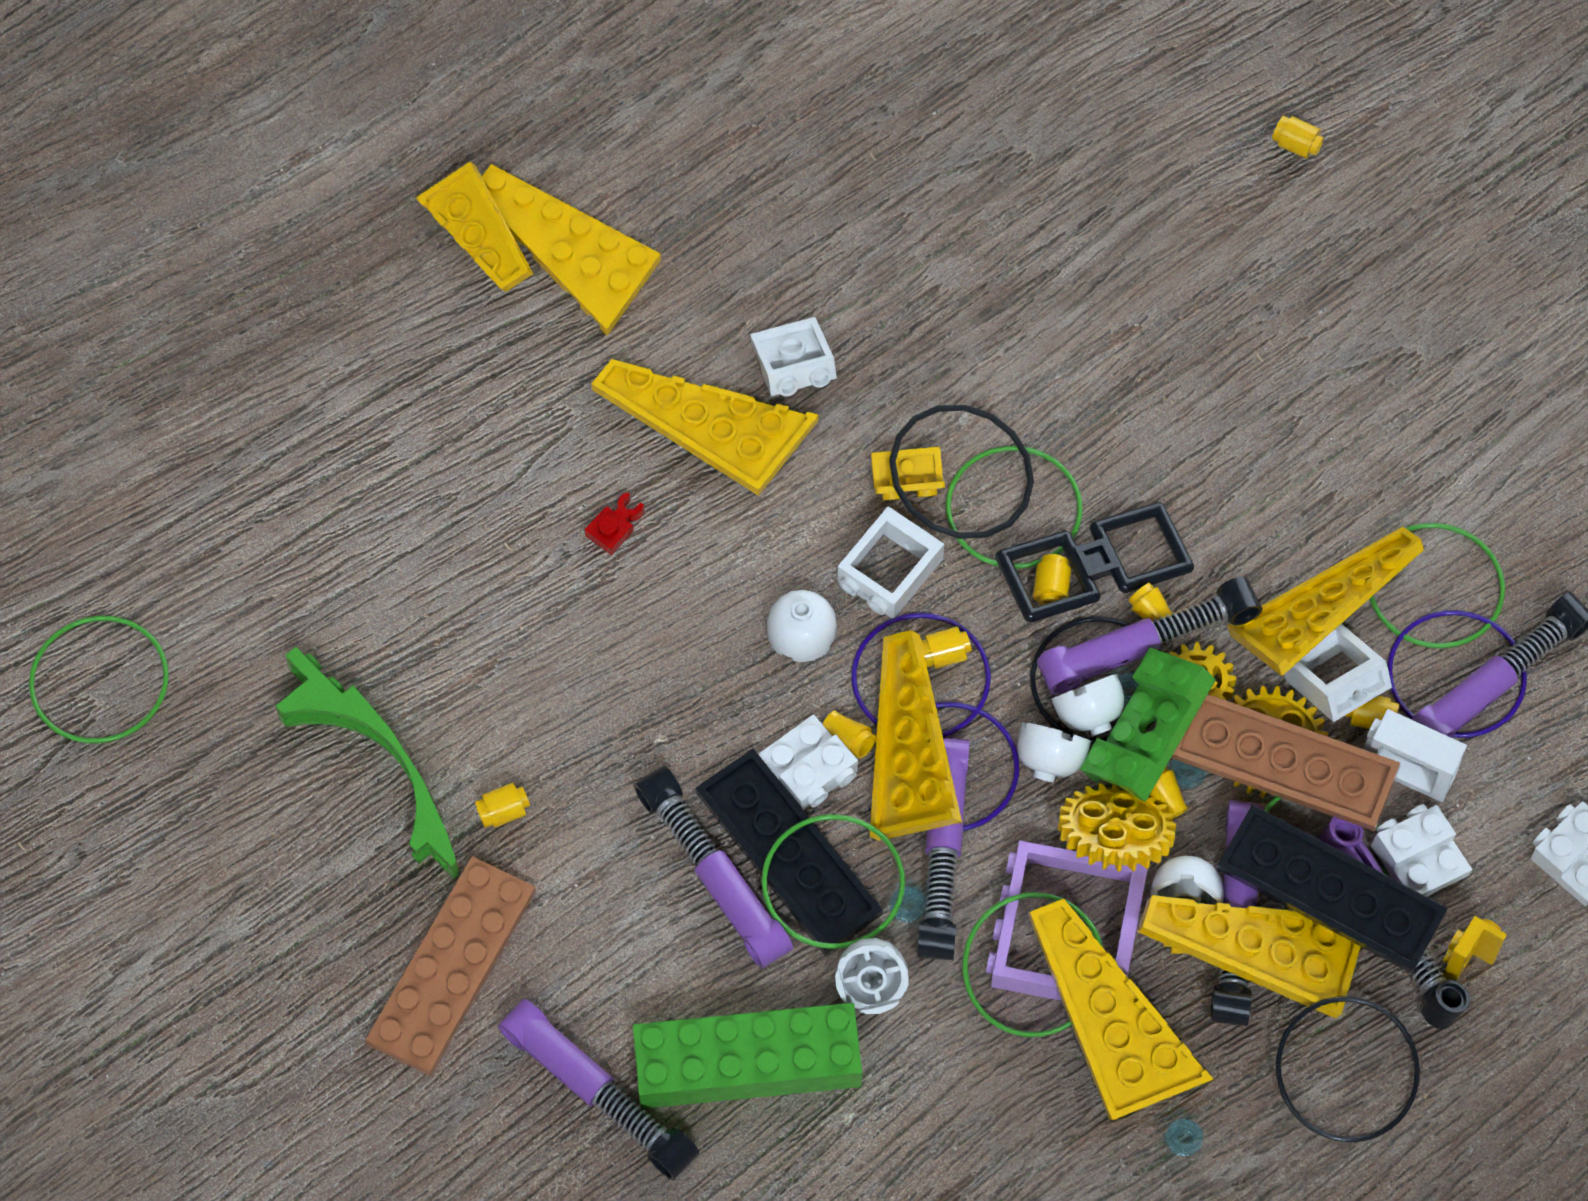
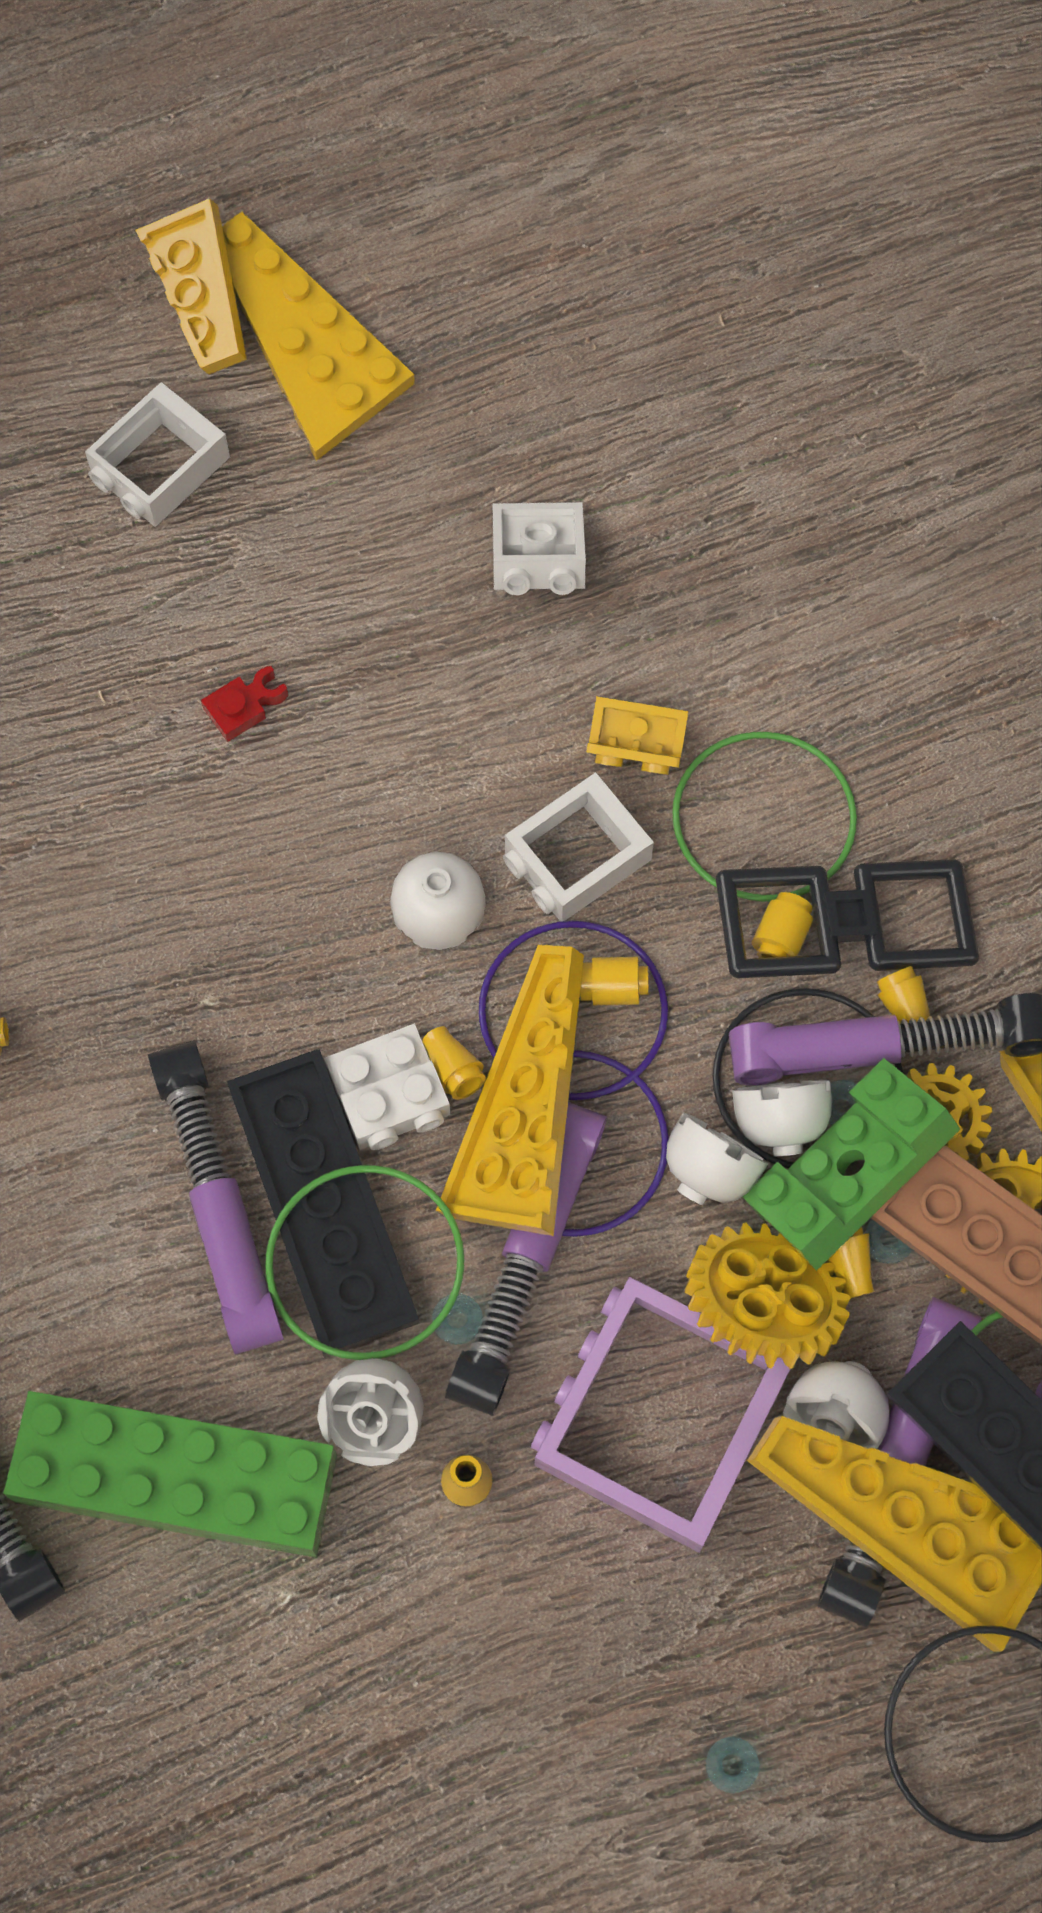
camera: 15 degrees right, 5 degrees up
yellow wing [591,359,819,496] -> none
black piece [889,405,1034,539] -> none
bright green piece [962,892,1103,1037] -> none
yellow wing [1028,899,1214,1121] -> none
none -> white window [85,382,230,527]
none -> yellow cone [441,1455,492,1506]

